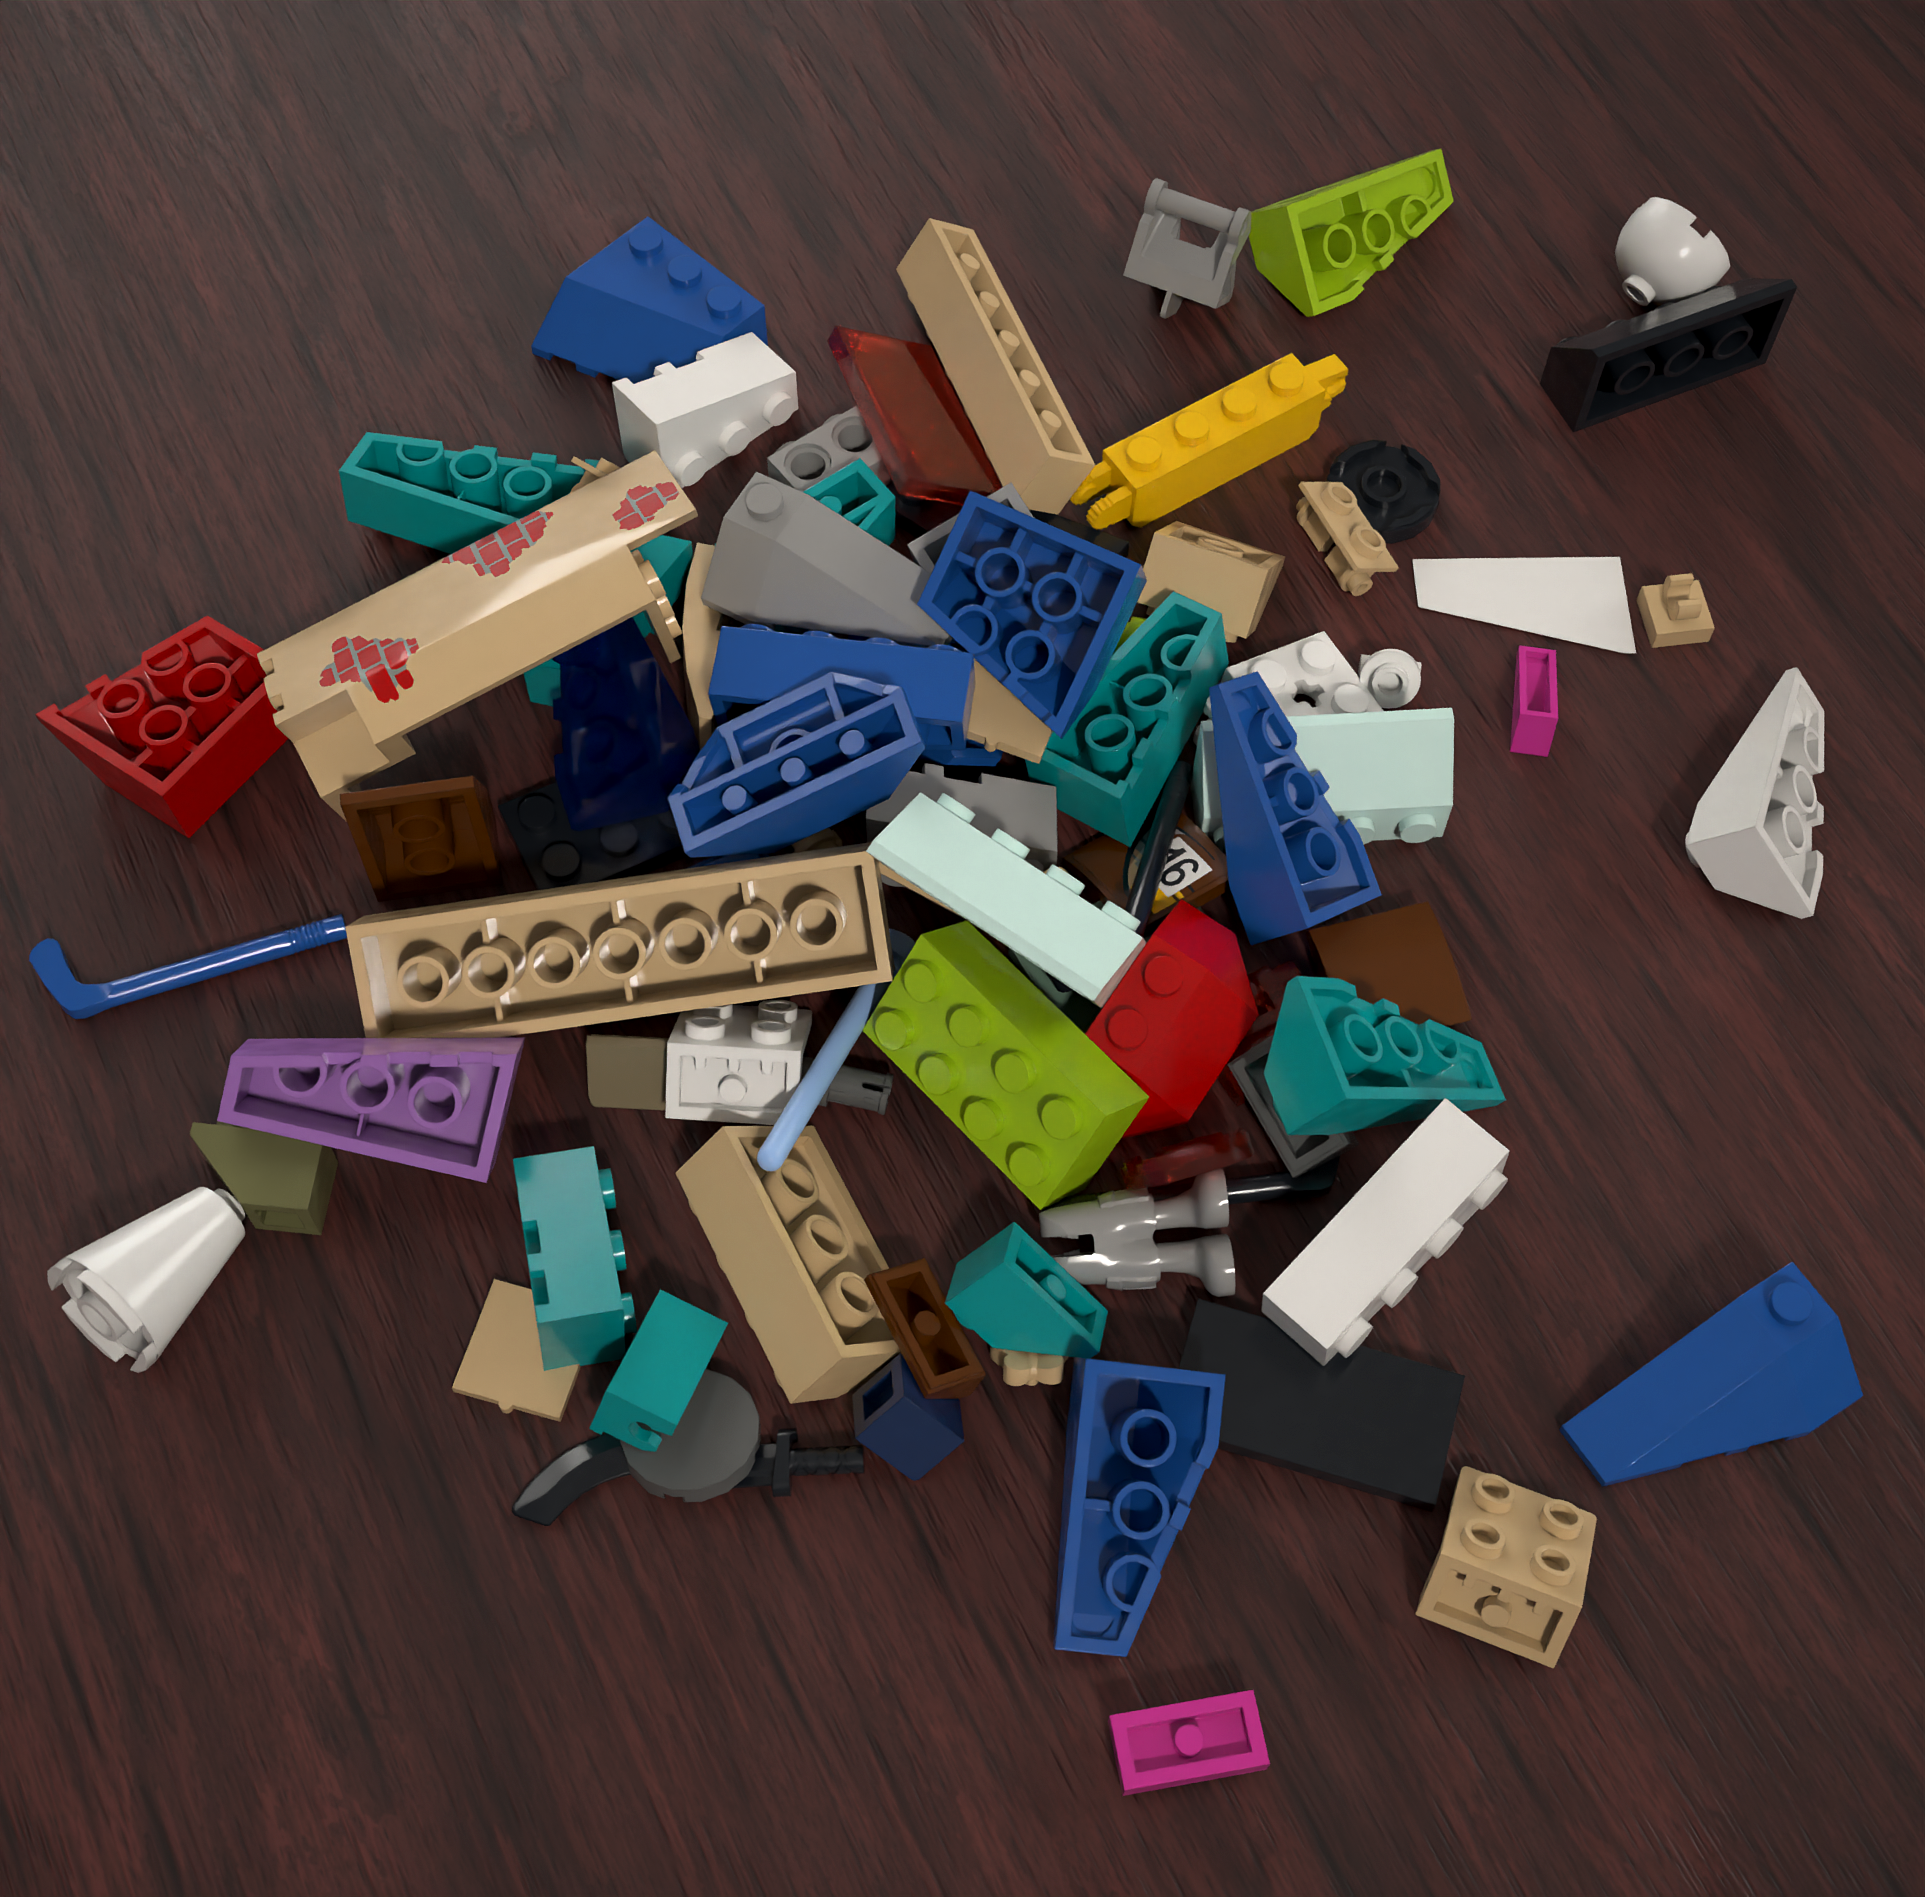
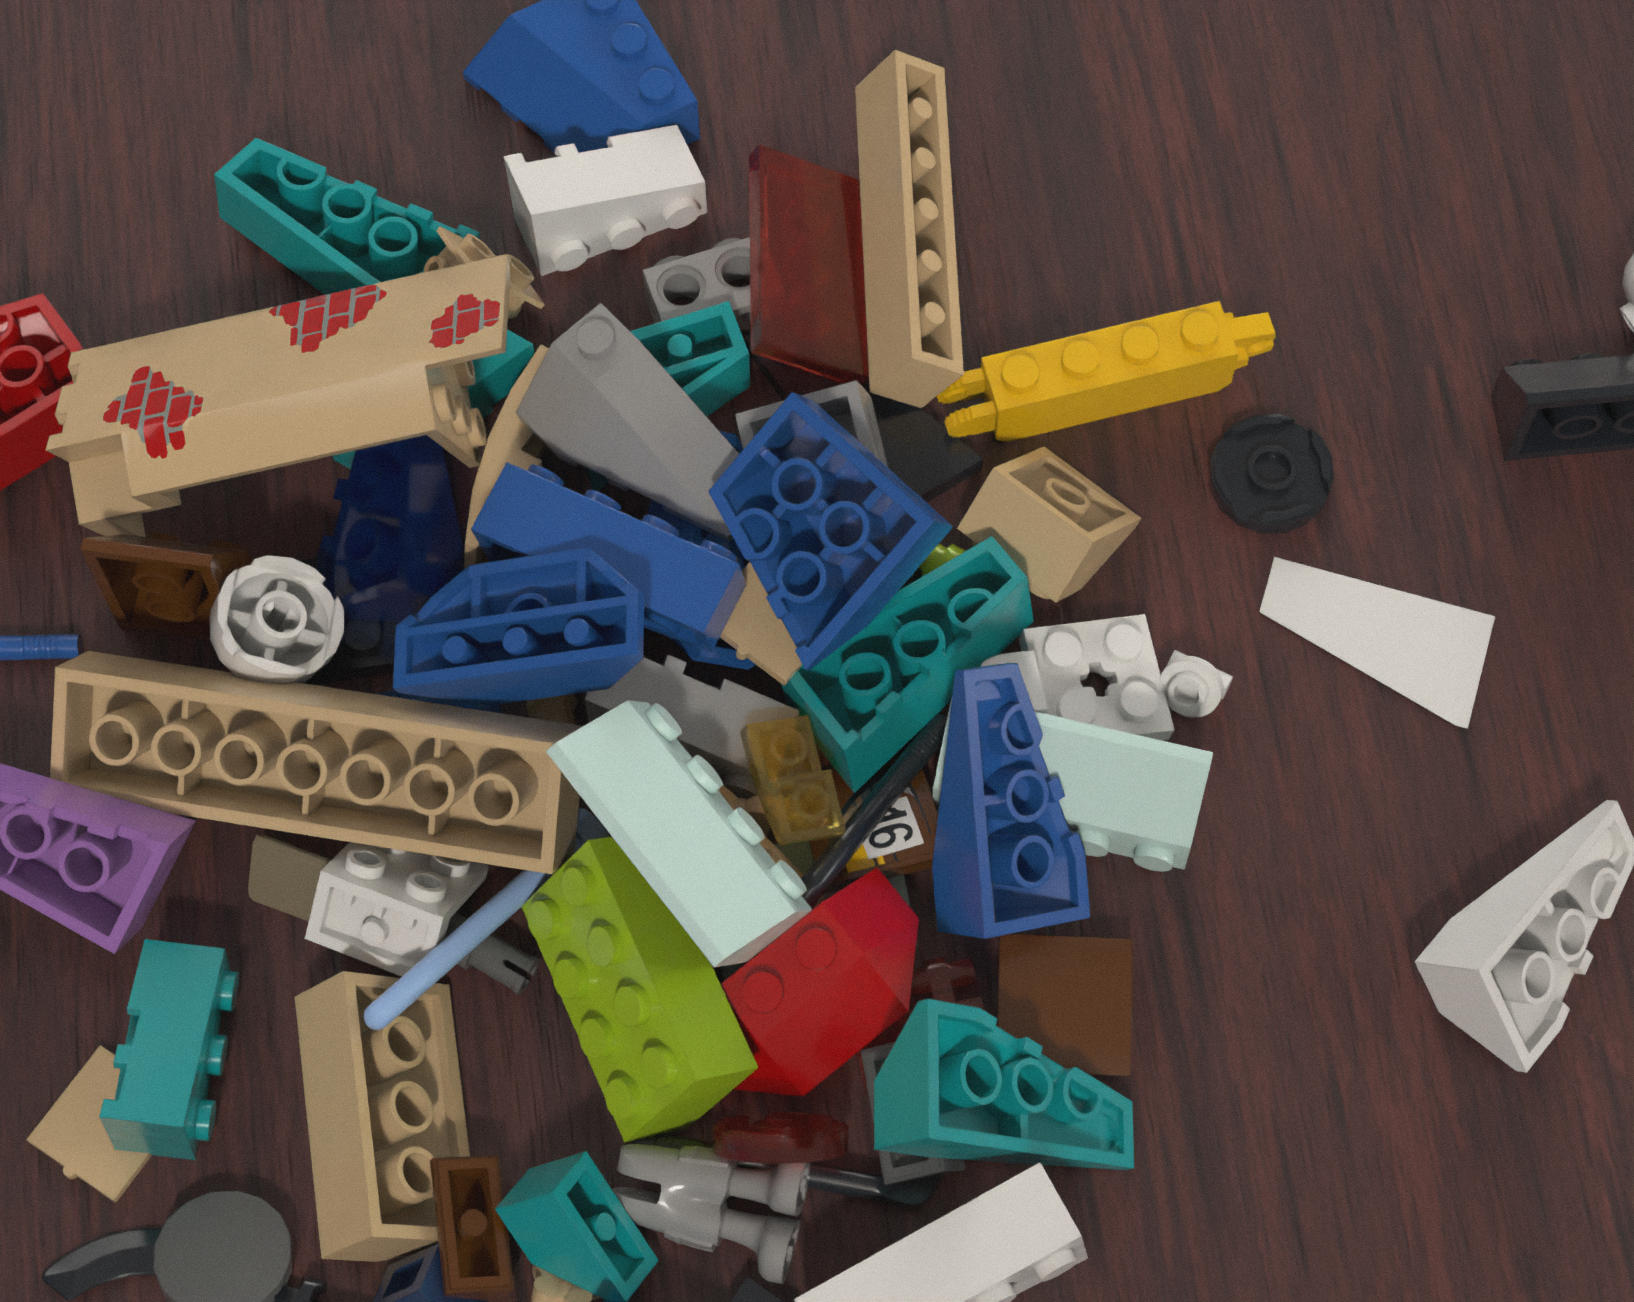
camera: 20 degrees right, 5 degrees up
teal hinge [589,1289,728,1452] -> none
light grey piece [1123,178,1251,319] -> none
lime wedge [1249,148,1454,317] -> none
tan hinge [1296,481,1399,596] -> none
dark pink piece [1510,645,1558,757] -> none
tan tile [1636,573,1715,648] -> none
none -> white cylinder [210,555,344,683]
none -> clear yellow slope [740,715,846,846]

